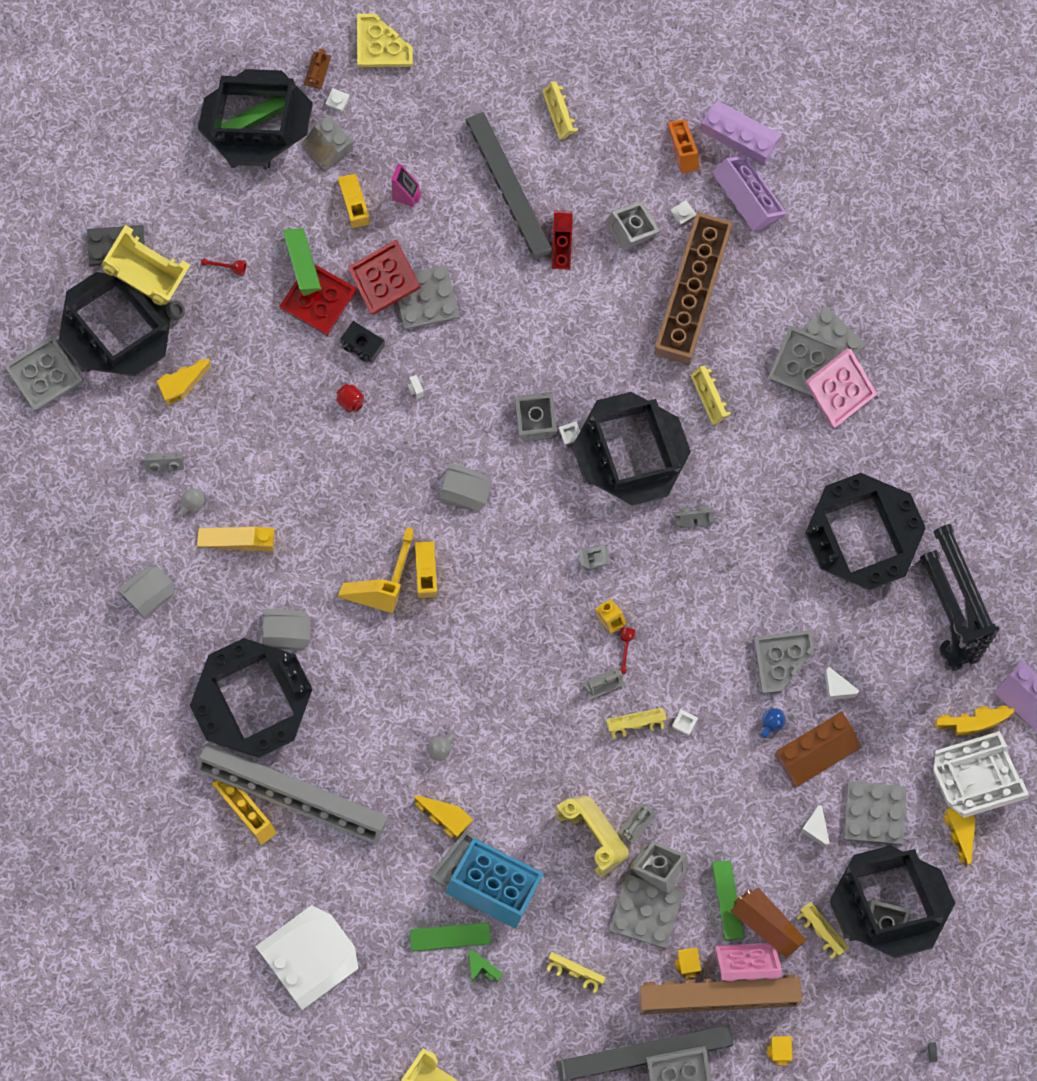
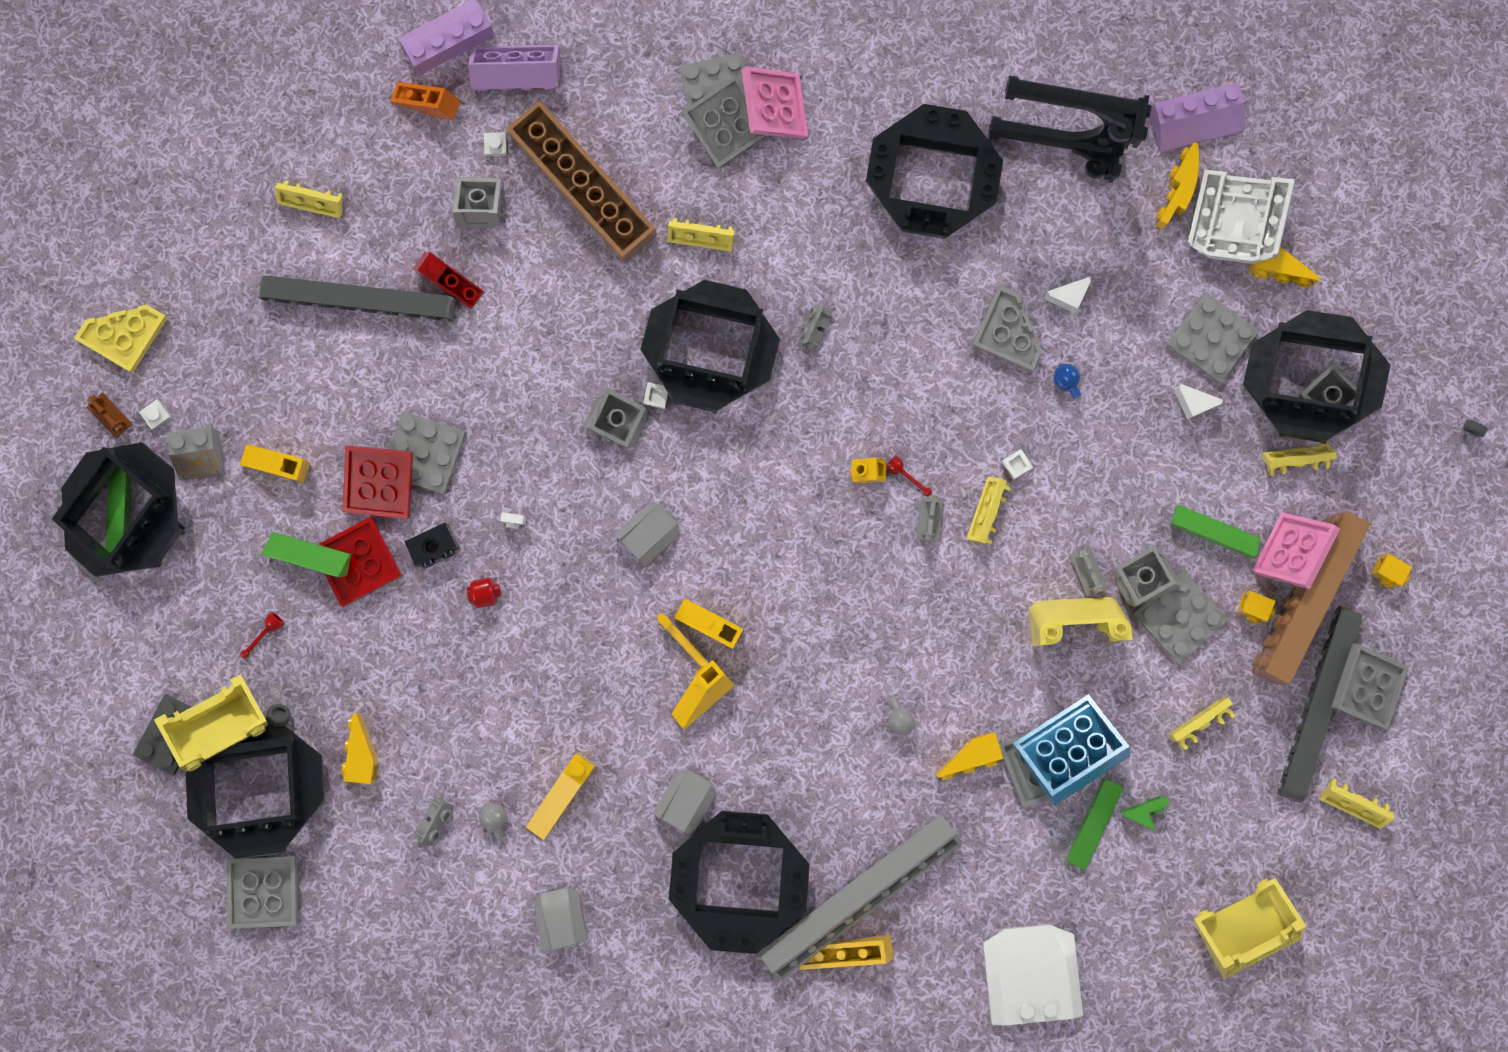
camera: 55 degrees left, 10 degrees up
dark pink slope [391,164,422,207] -> none
light grey bracket [578,545,610,570] -> none
dark orange slope [730,887,806,958] -> none
dark orange slope [775,711,861,788] -> none

